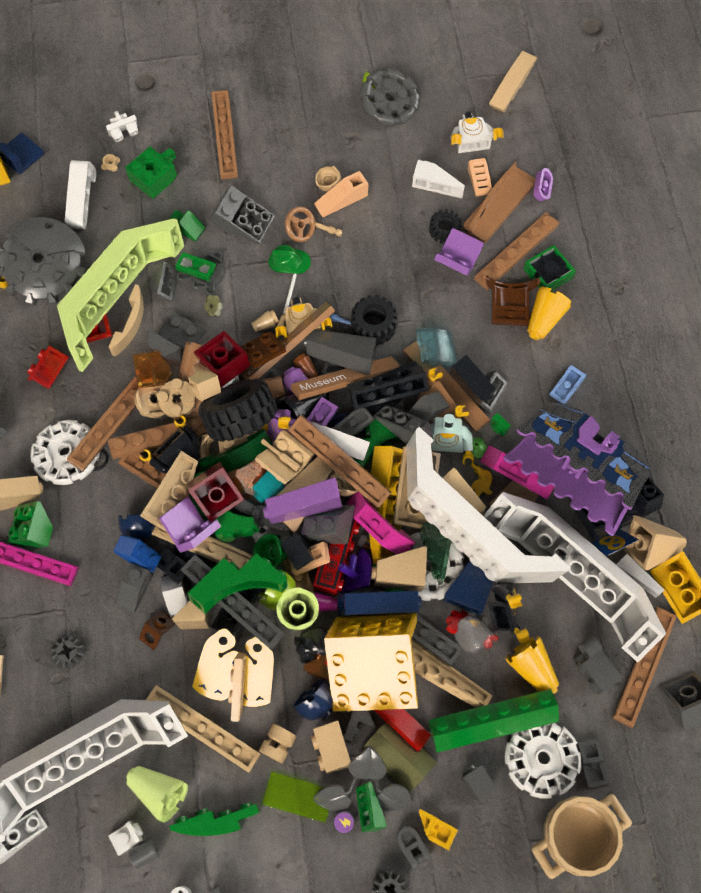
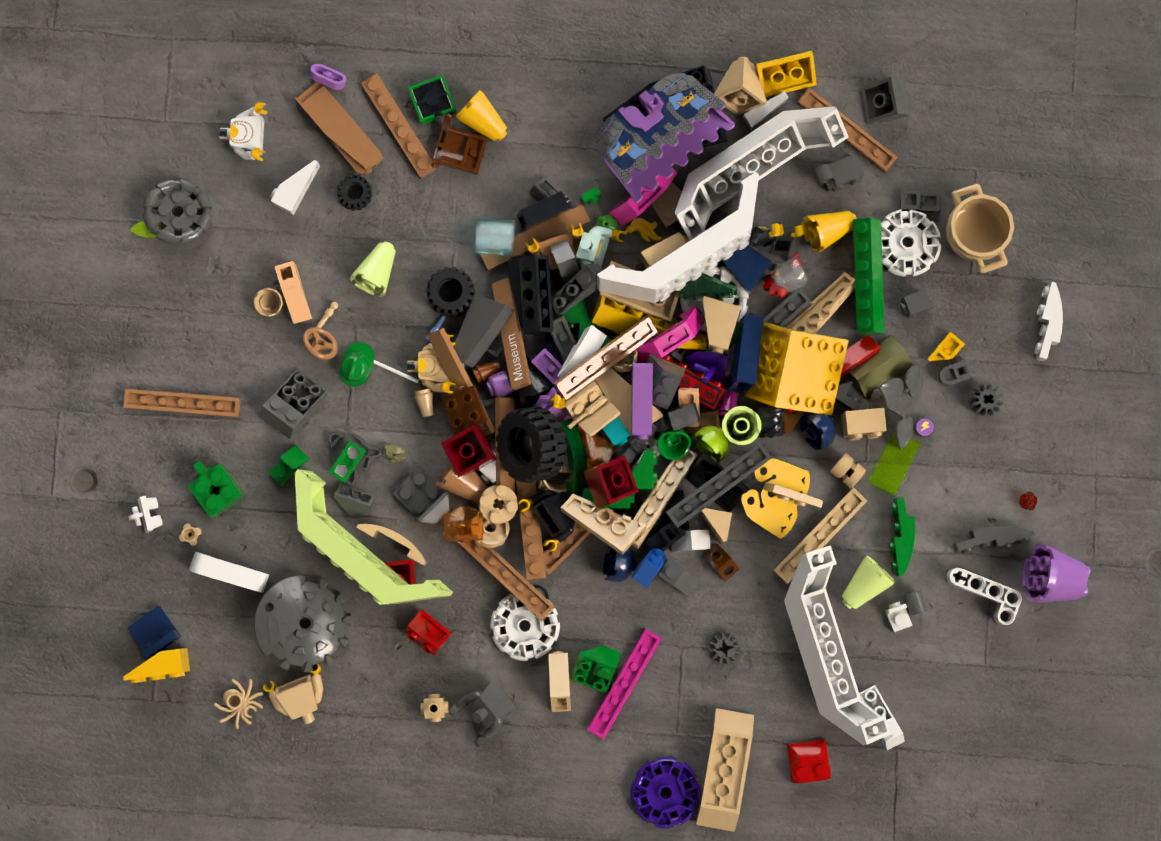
camera: 75 degrees left, 15 degrees up
medium lavender bracket [159,497,221,553] -> none
tan arch [188,363,221,401] -> none
green arch [188,553,288,614] -> none
green slope [356,782,387,832] -> none
medium lavender bracket [434,228,484,276] -> none
light nougat slope [467,158,492,197] -> none
tan slope [489,51,537,113] -> none
light blue slope [549,365,586,404] -> none
blue sticker [591,529,639,556] -> none
none -> yellowish green cone [350,242,396,297]

